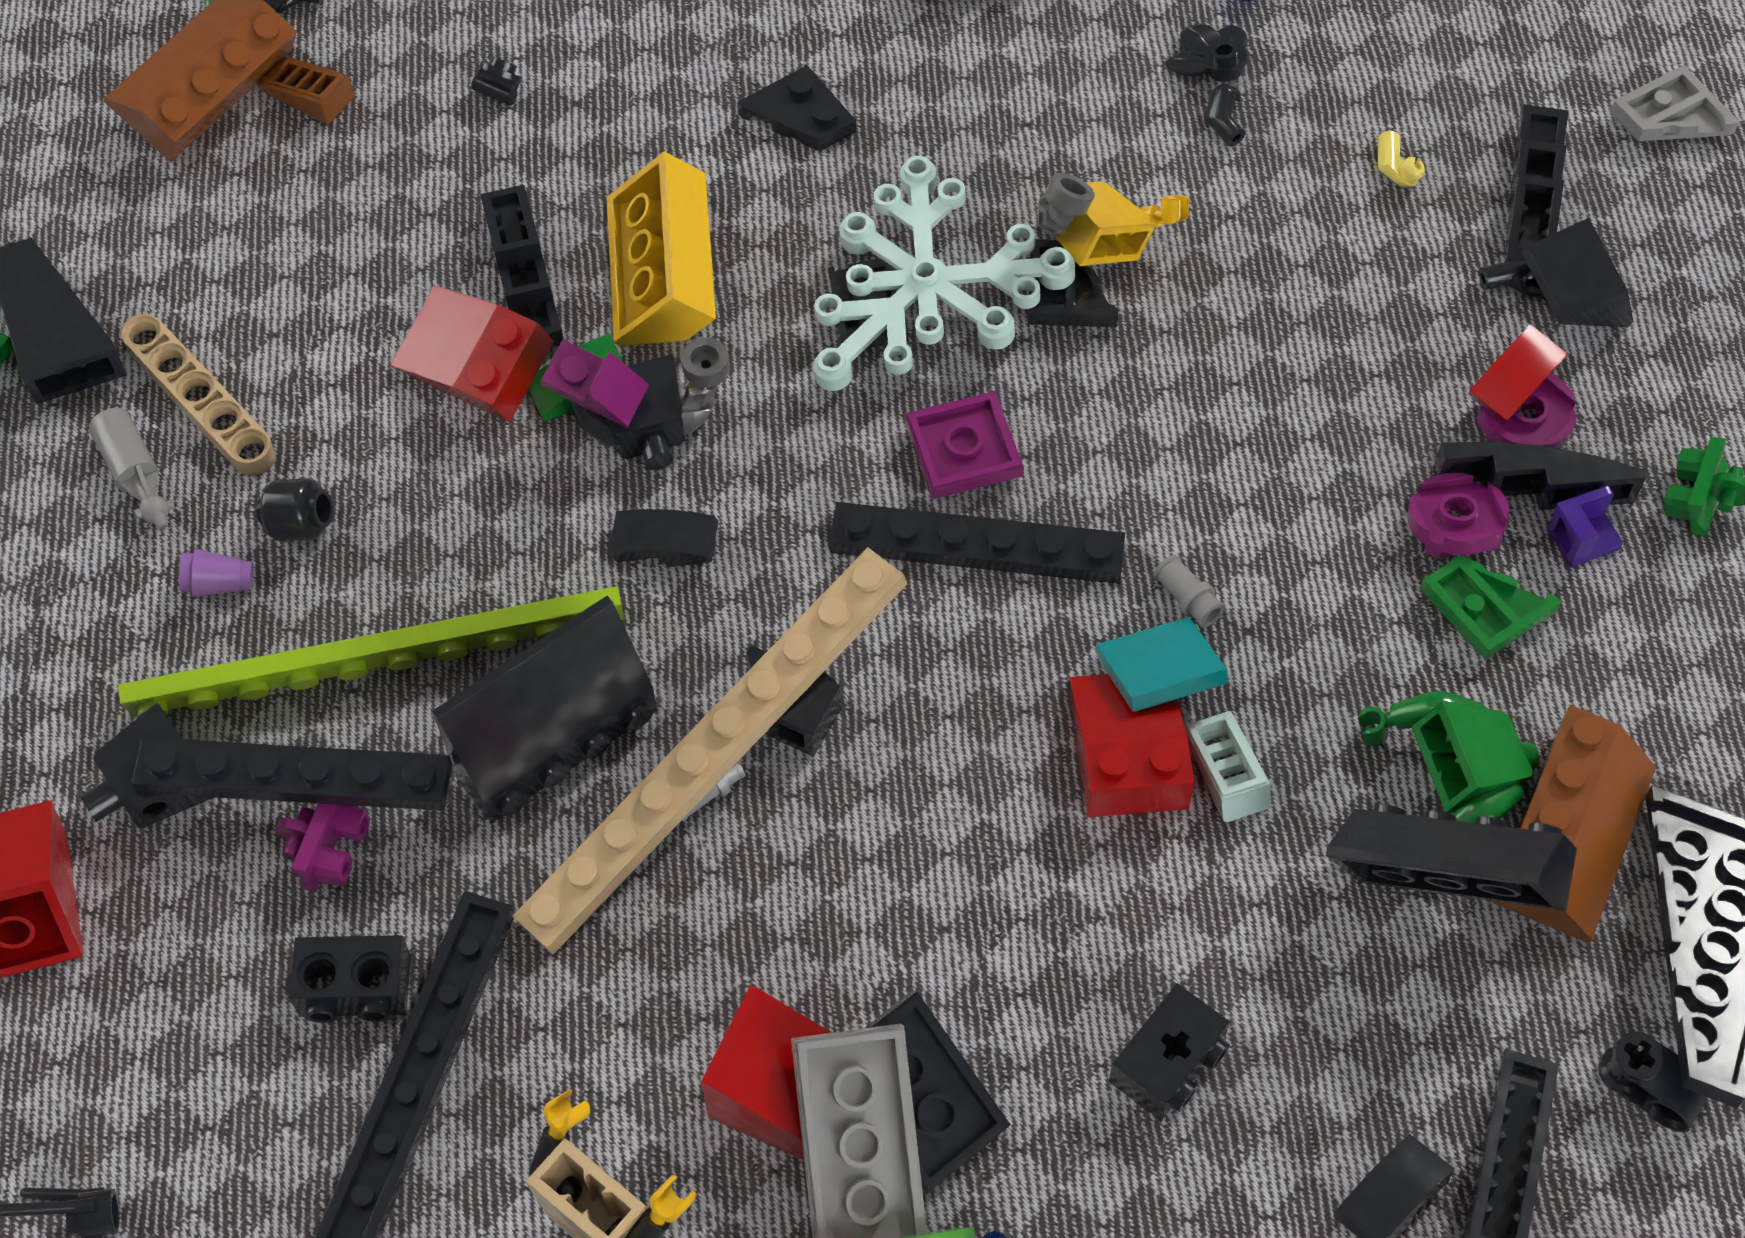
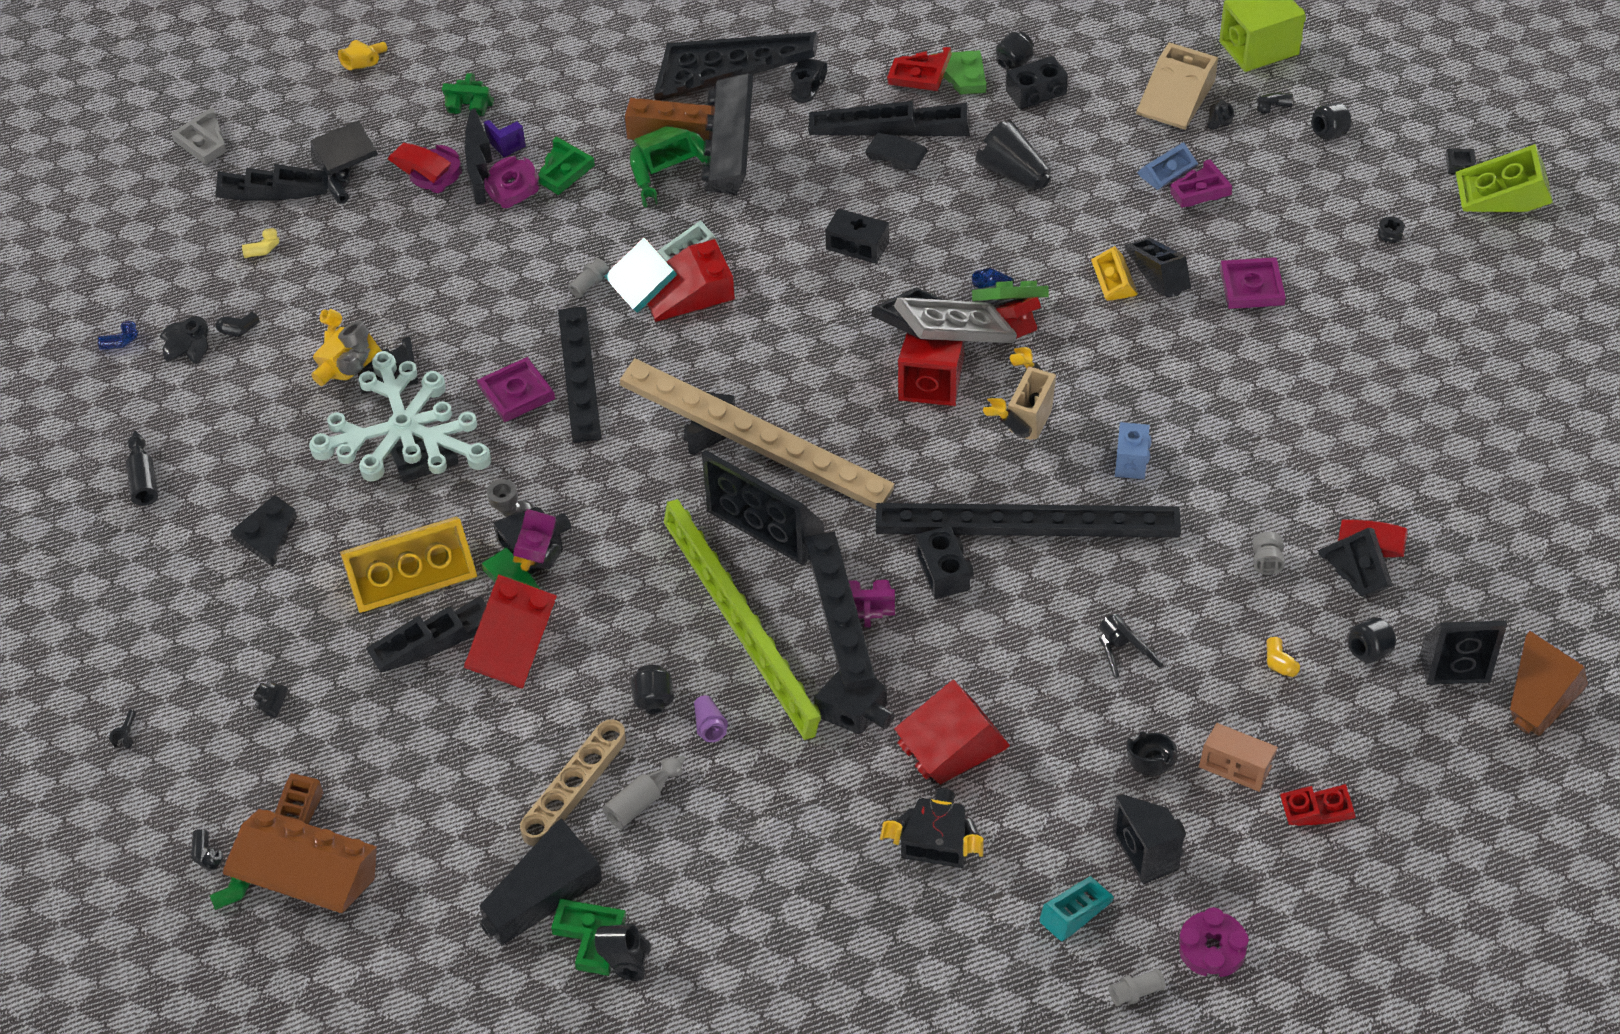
camera: 105 degrees left, 10 degrees down
black slope [608,509,719,567] -> none

